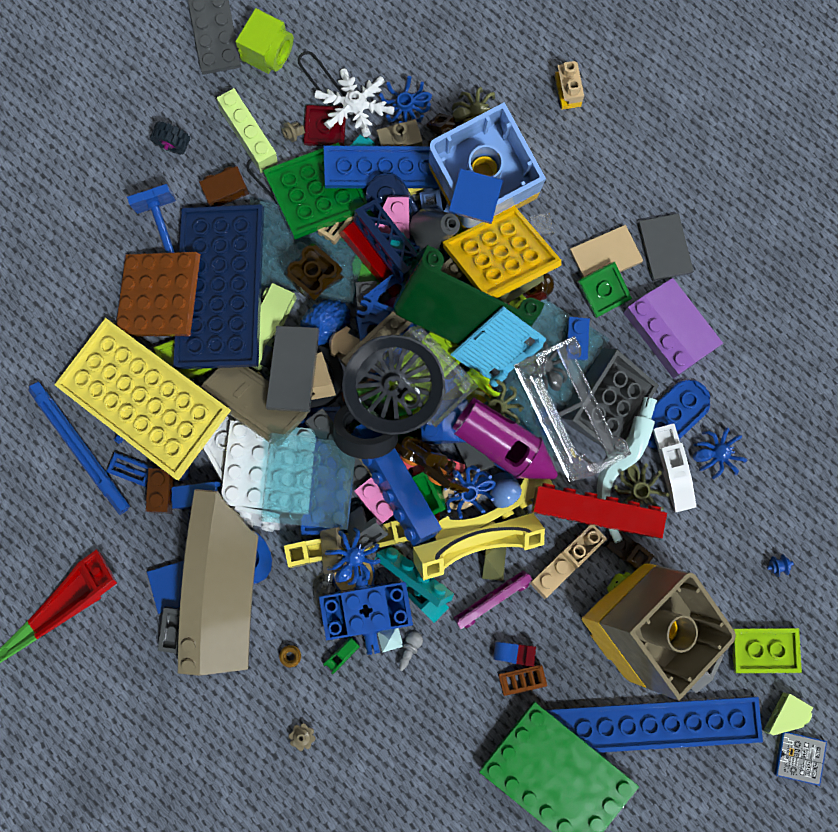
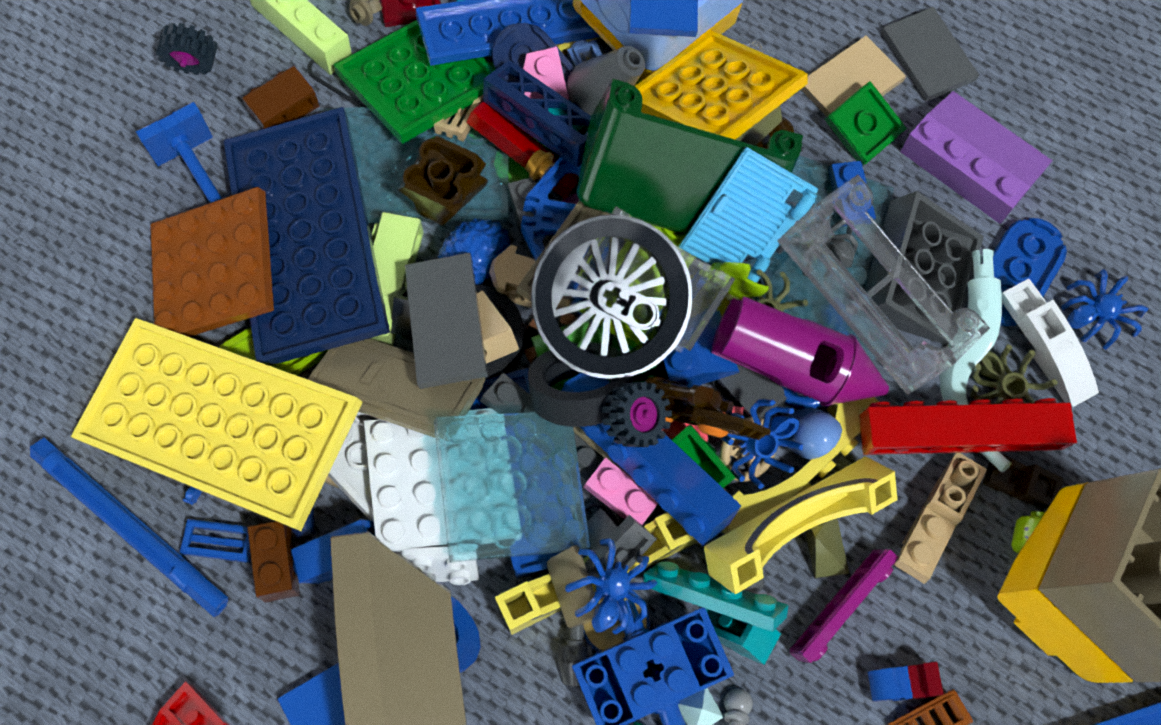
camera: 15 degrees left, 10 degrees down
none -> pearl gold plate [525,149,555,181]
none -> black wheel [602,382,672,447]

